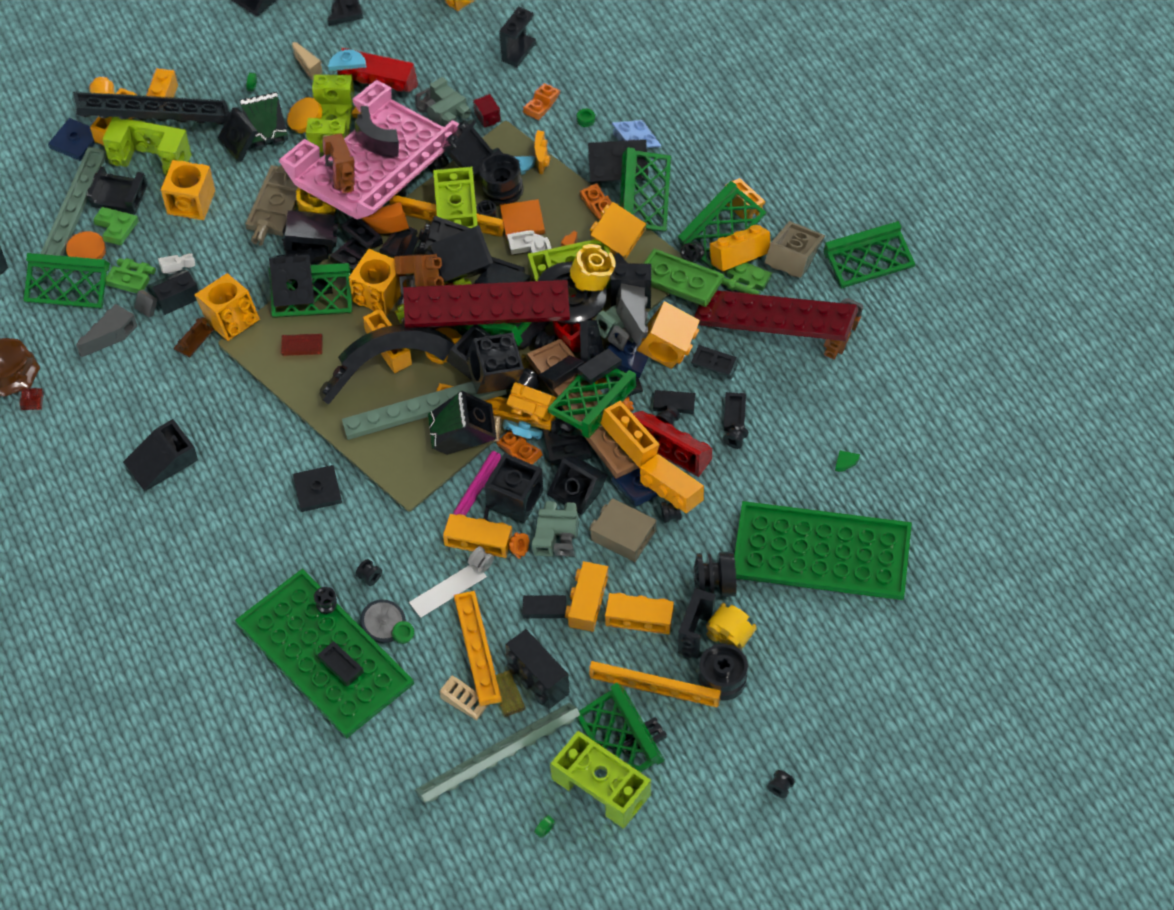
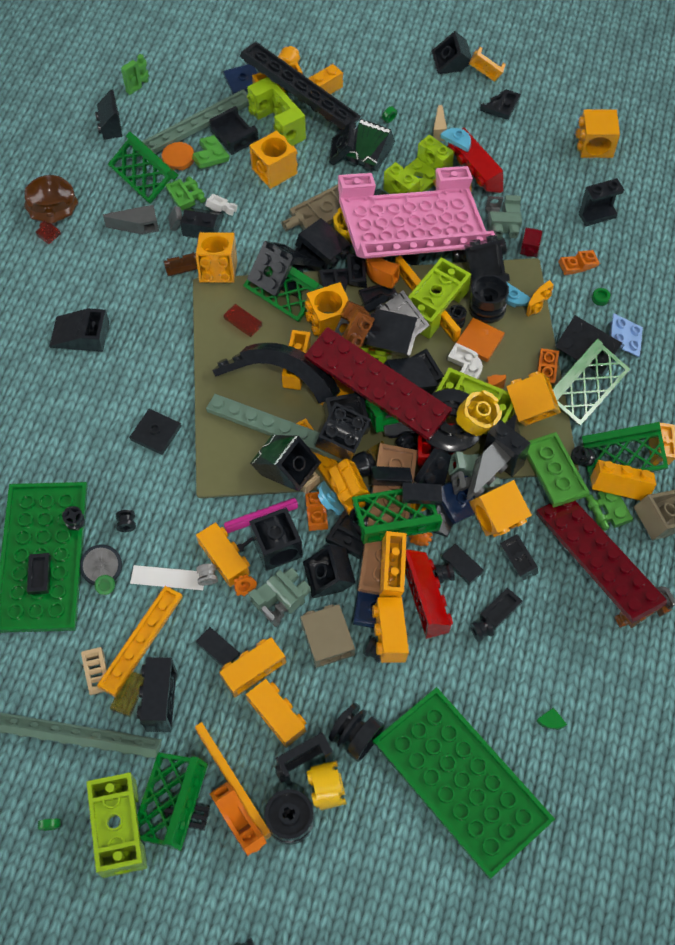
camera: 40 degrees right, 5 degrees up
light orange tile [287,97,323,134] -> none
dark orange hips [323,133,355,193] -> none
black arch [355,106,399,157] -> none
none -> orange arch [209,781,267,856]

